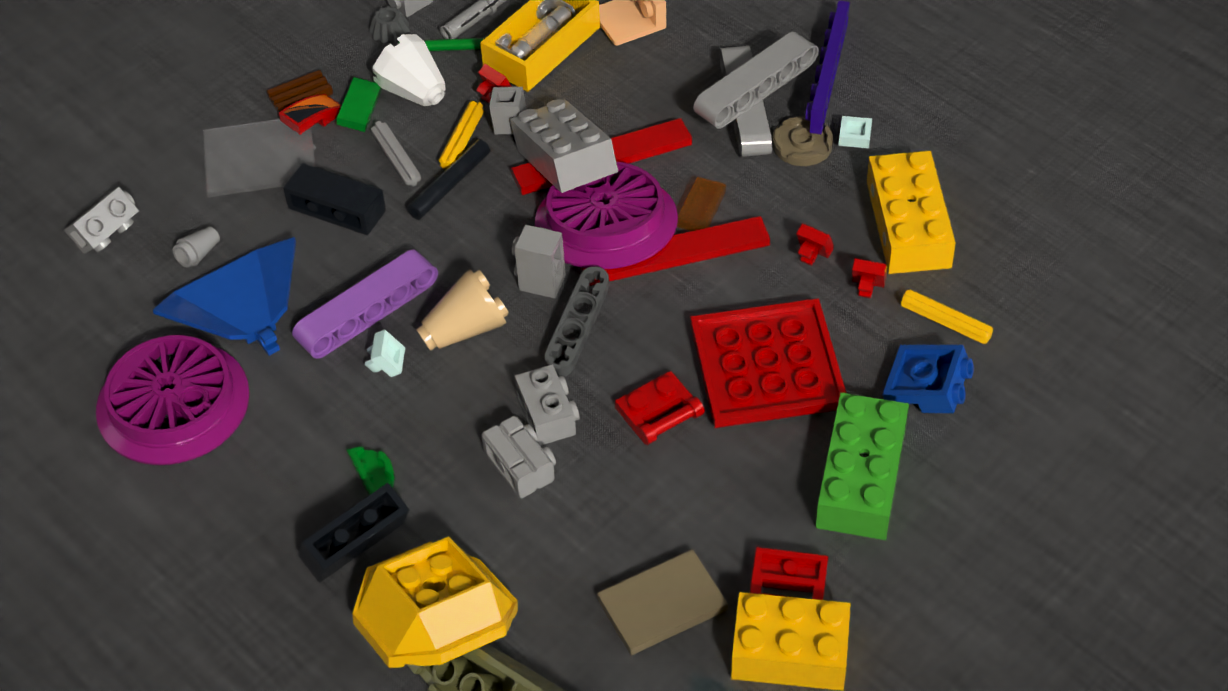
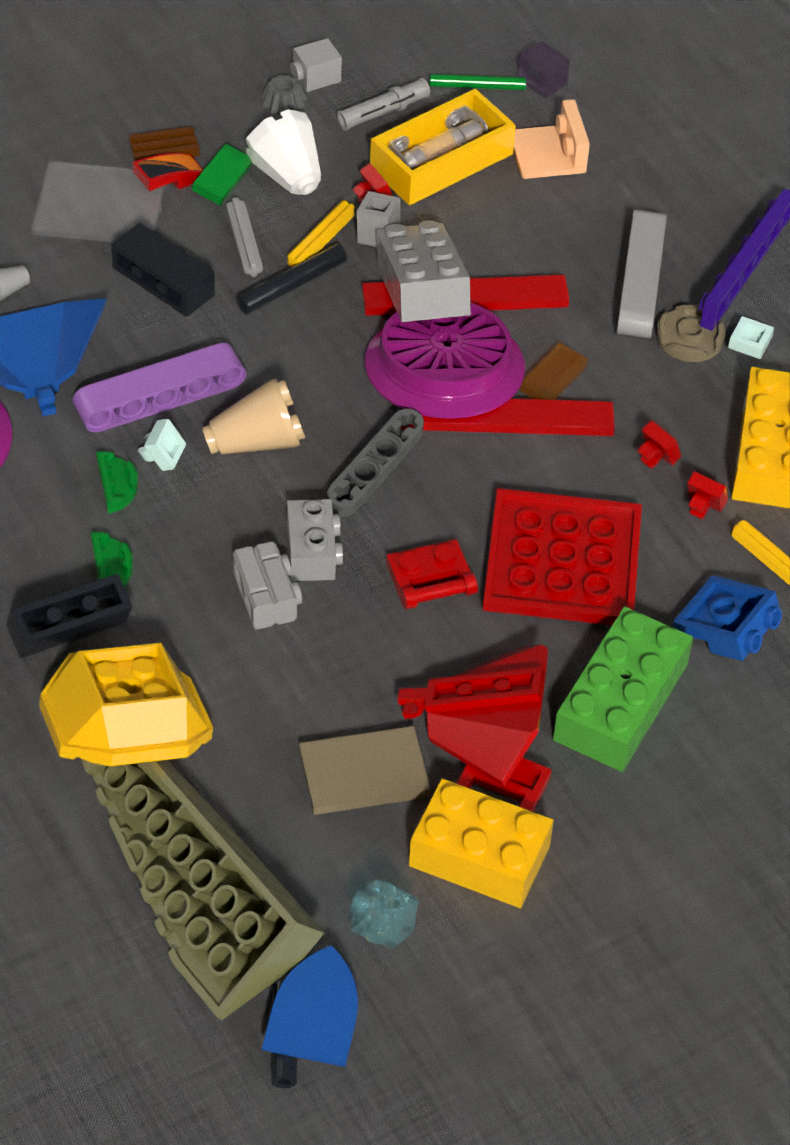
camera: 10 degrees right, 0 degrees up
green bar [398,38,484,51] -> none
light grey brick [512,225,566,298] -> none
light grey beam [693,31,819,129] -> none
none -> green tile [96,452,138,514]
none -> red panel [397,644,548,787]

